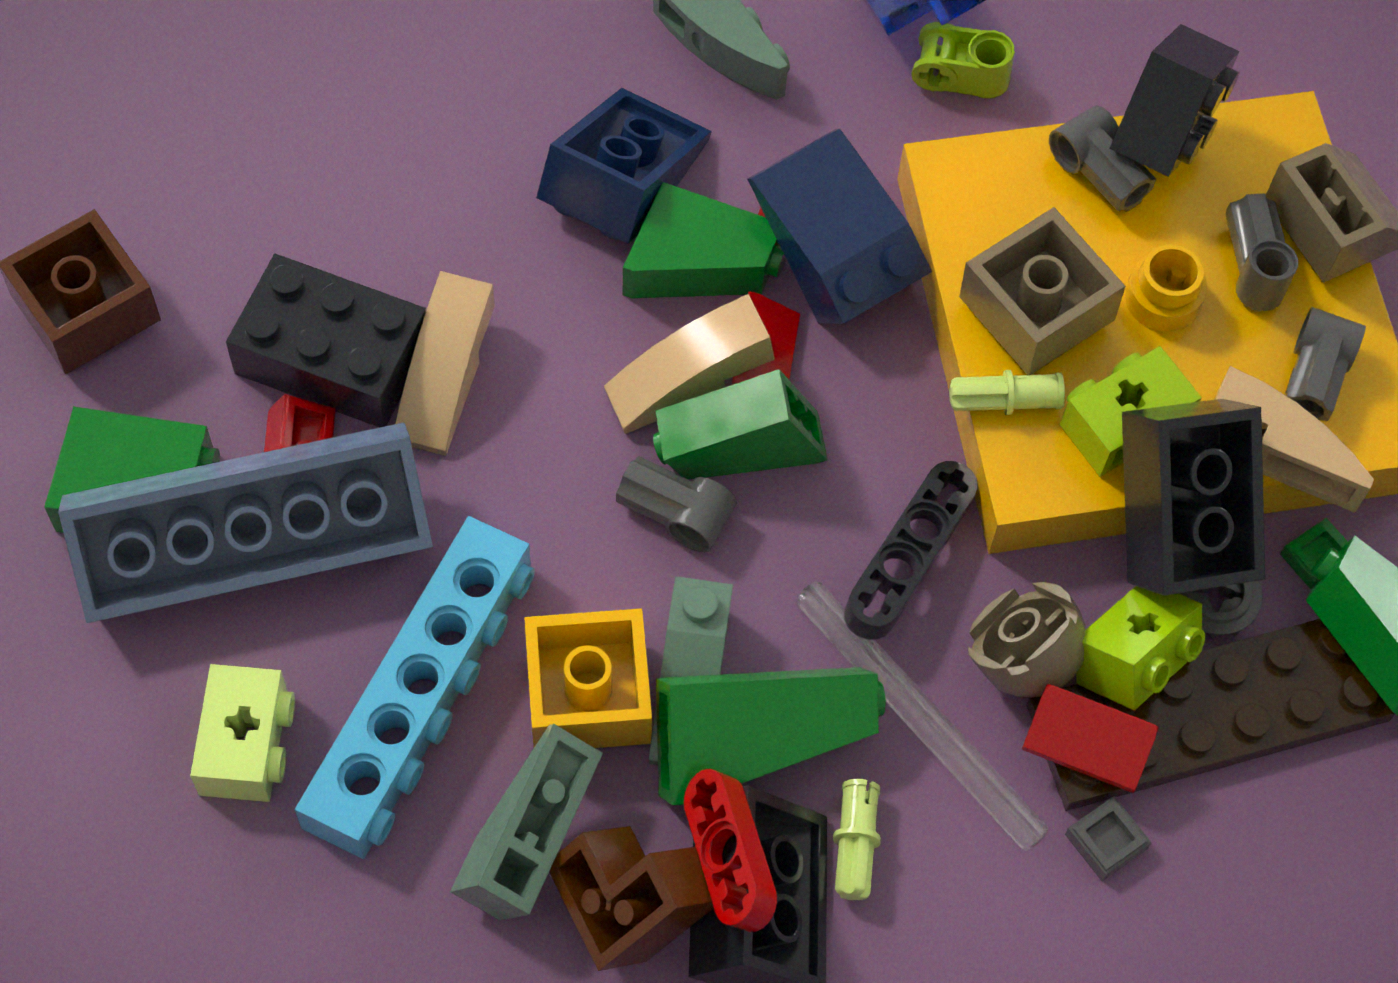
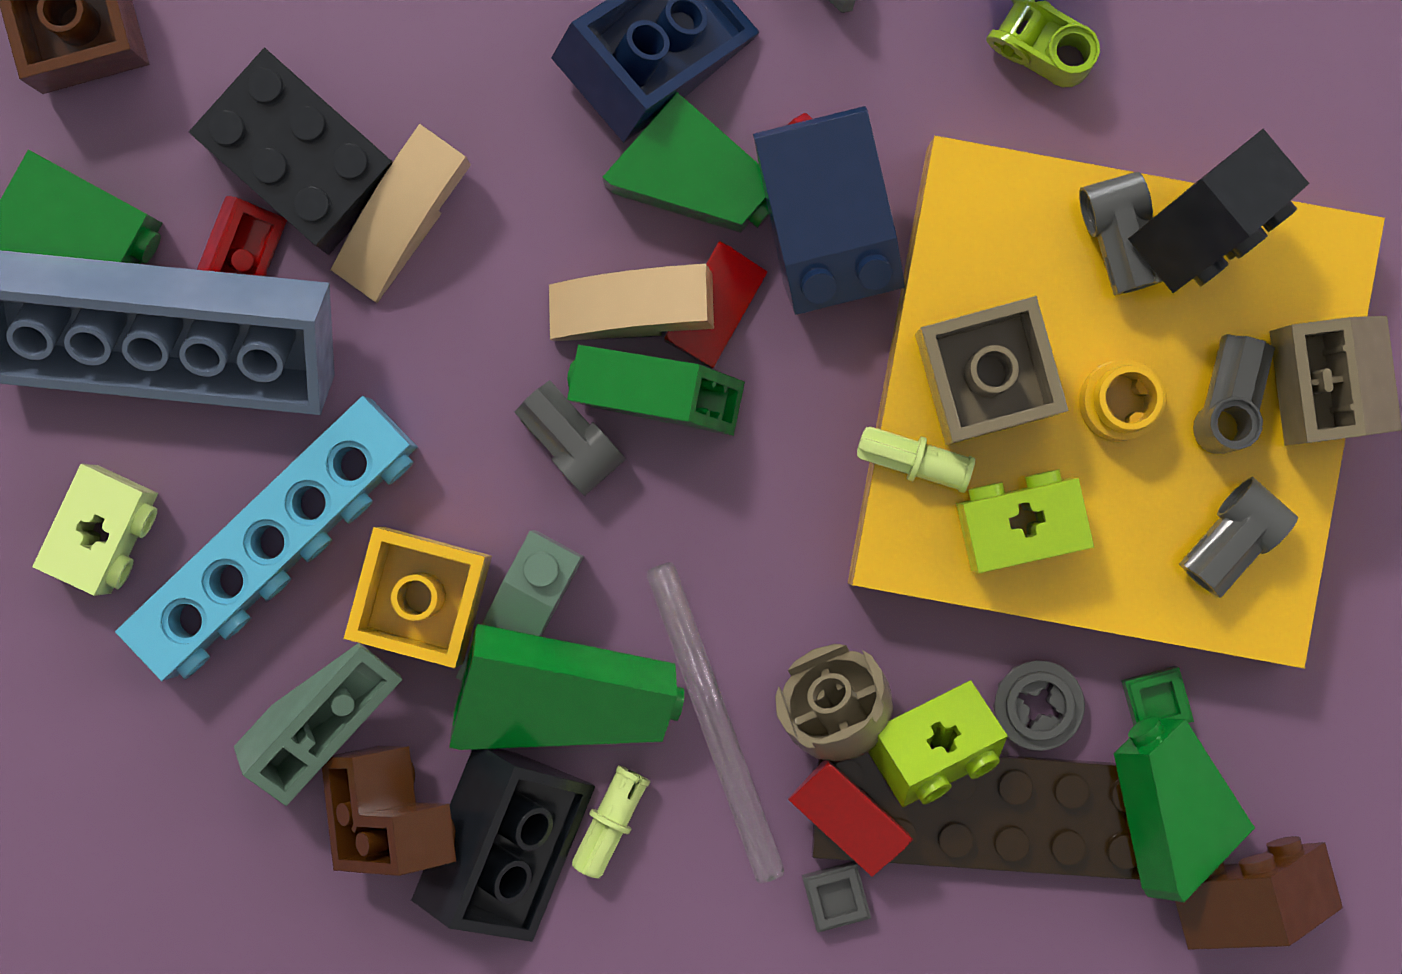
camera: 30 degrees right, 25 degrees up
red beam [684,769,777,932] -> none
black beam [844,461,978,640] -> none
black brick [1122,399,1265,596] -> none
tan slope [1214,366,1374,513] -> none

